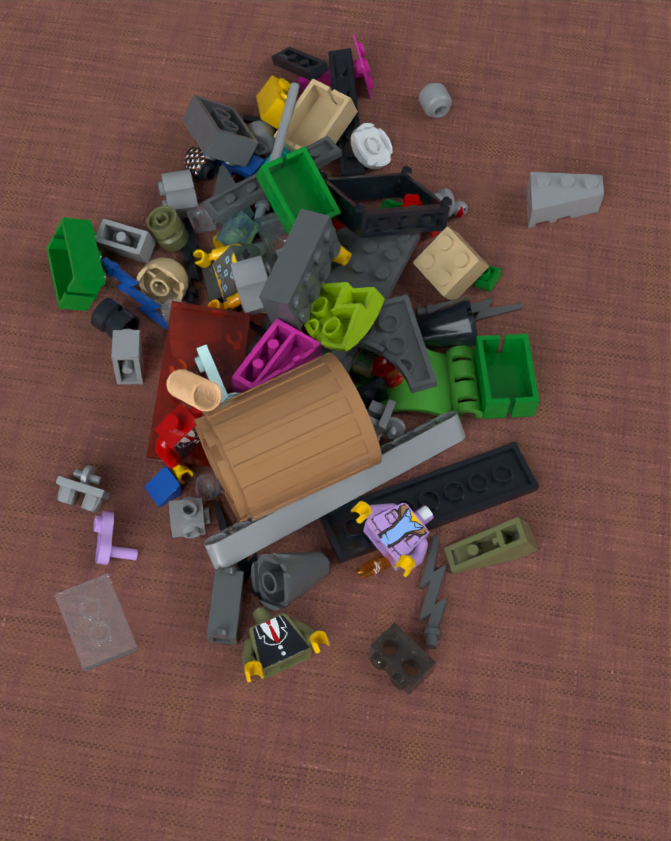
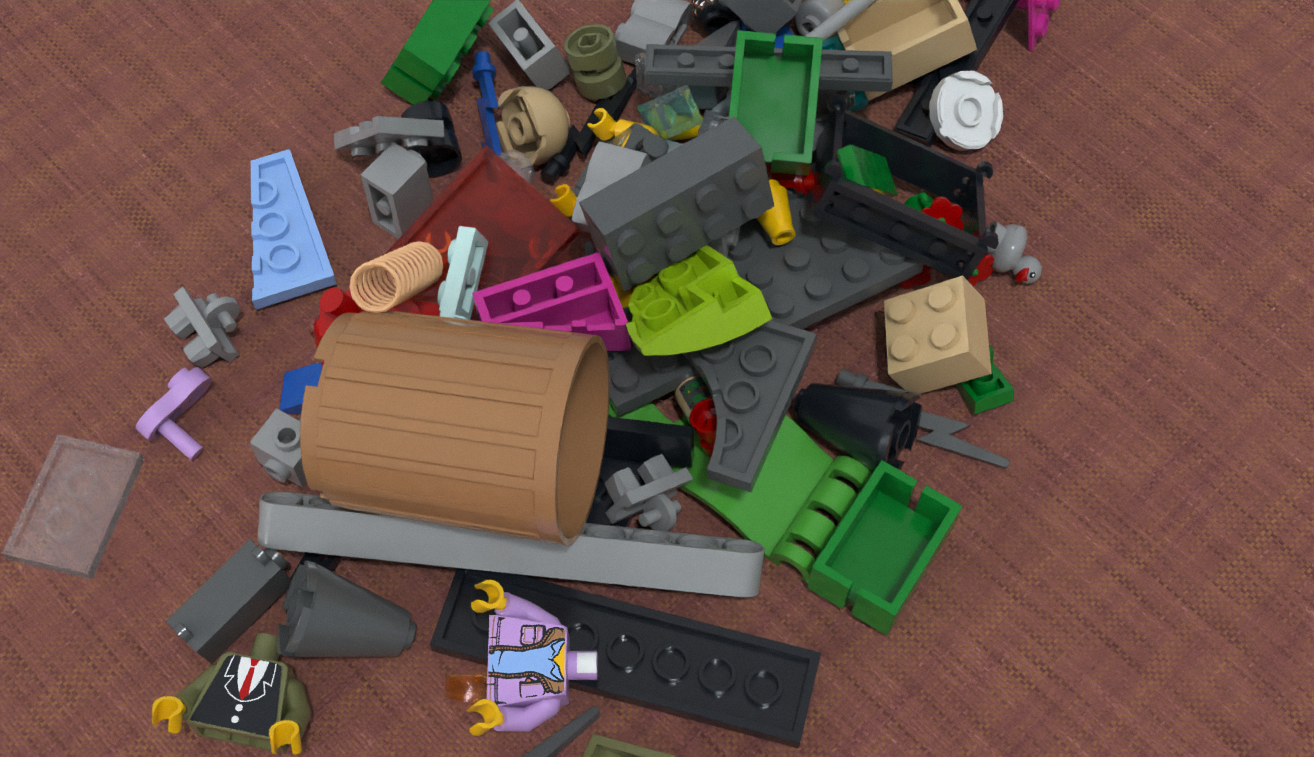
camera: 40 degrees right, 0 degrees up
light grey head [418,83,452,118] -> none
light grey wedge [526,172,604,228] -> none
none -> light blue wing [250,149,337,310]
none -> light grey wing [334,116,444,157]
none -> green tile [837,145,898,198]

